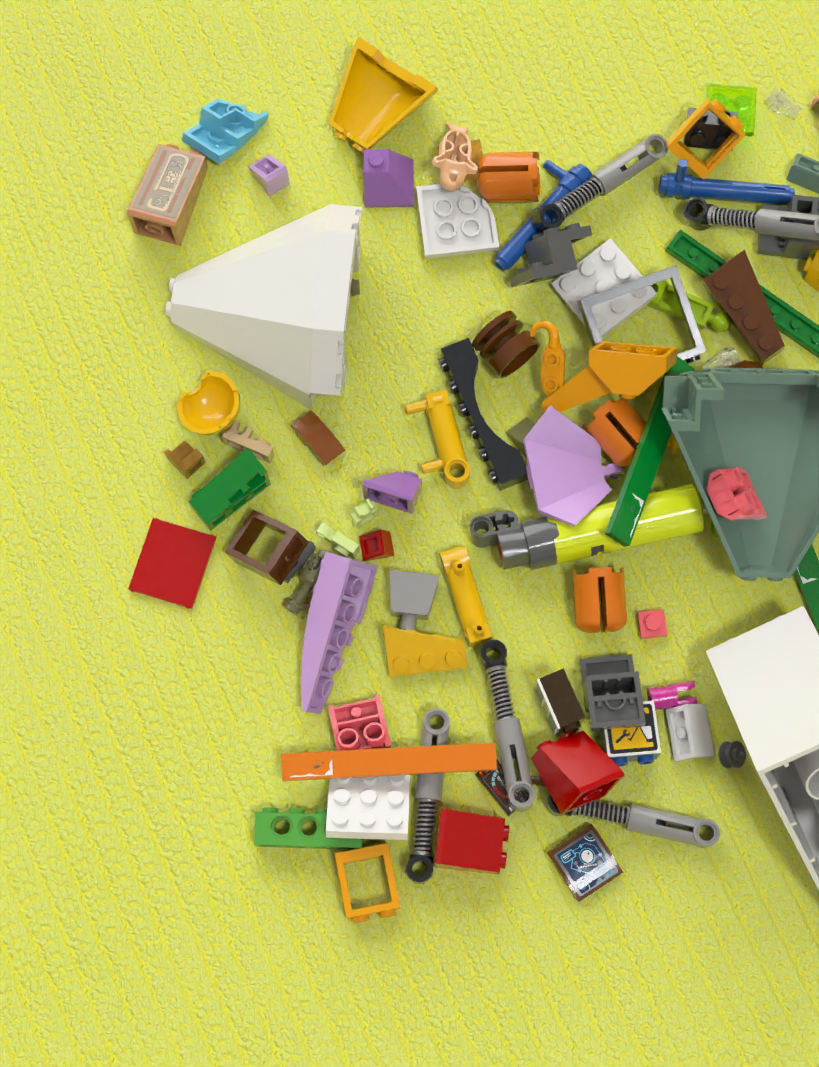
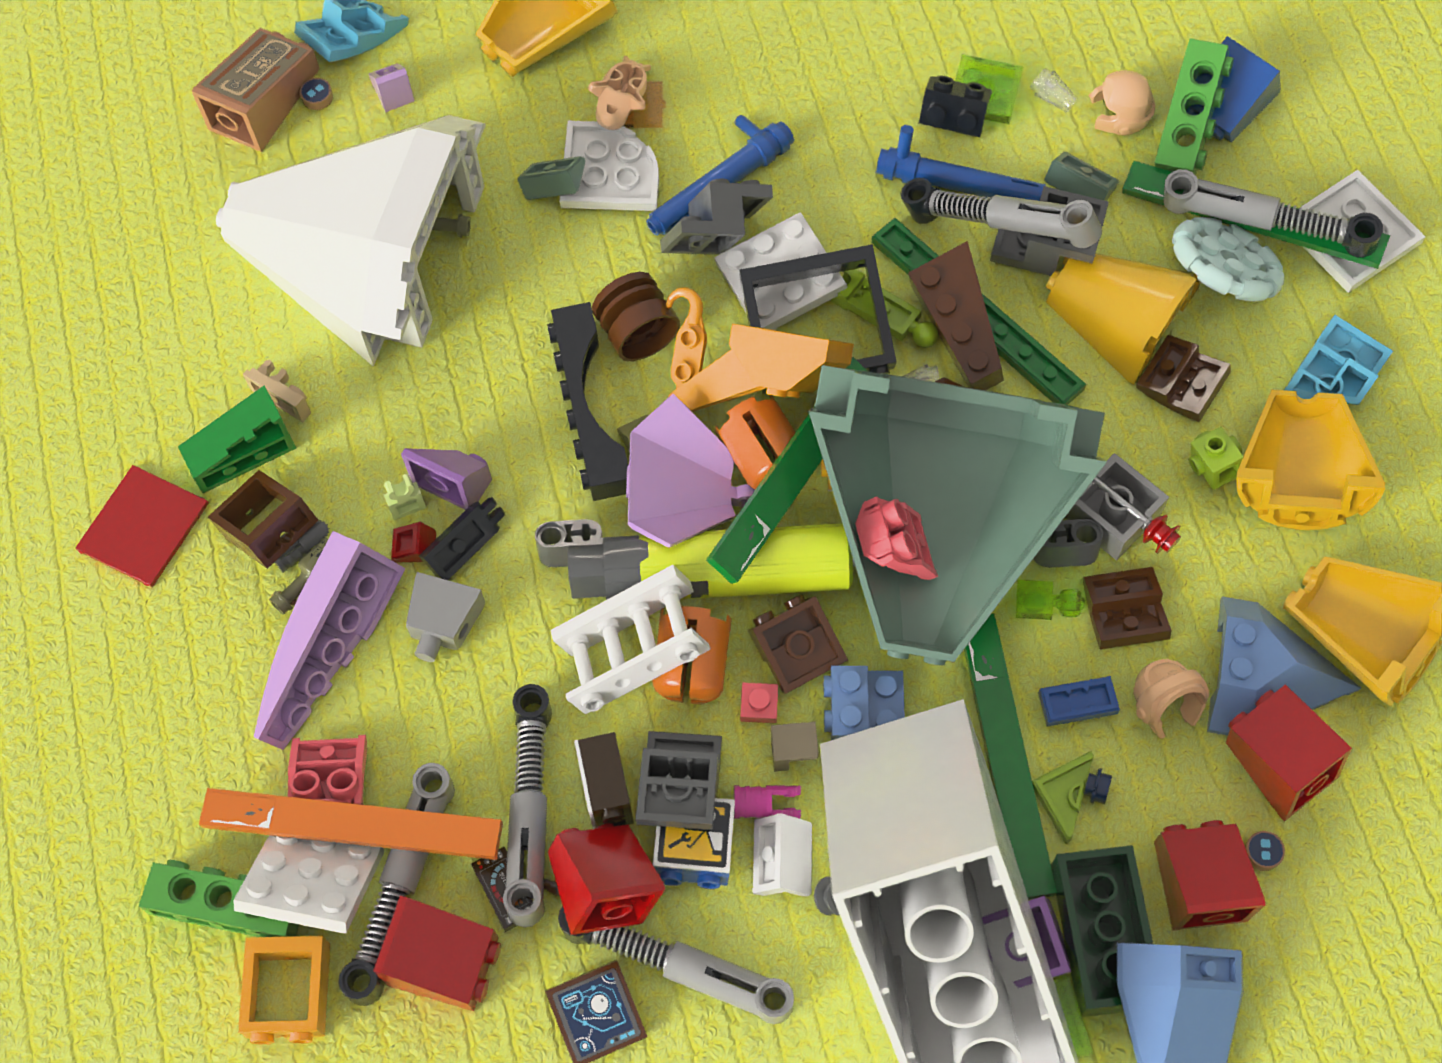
camera: 10 degrees right, 10 degrees down
pearl gold panel [164,441,206,479] -> none
yellow cylinder [177,371,241,436] -> none
dark orange slope [290,411,345,466] -> none
yellowish green plate [317,523,360,559] -> none
medium lavender slope [364,149,414,208] -> none
yellow wing [383,624,467,677] -> none
yellow piece [405,389,470,489] -> none
yellow piece [439,546,492,647] -> none
orange cylinder [478,152,540,203] -> none
piece [532,134,668,233] -> none
light orange window [667,97,745,180] -> none
none -> tile [300,78,333,110]
none -> black hinge [419,497,505,580]
none -> sand green slope [517,156,586,200]
none -> white fence [551,565,711,715]
none -> reddish brown plate [748,594,848,694]
none -> dark tan panel [771,722,819,772]
none -> medium blue plate [823,666,905,740]

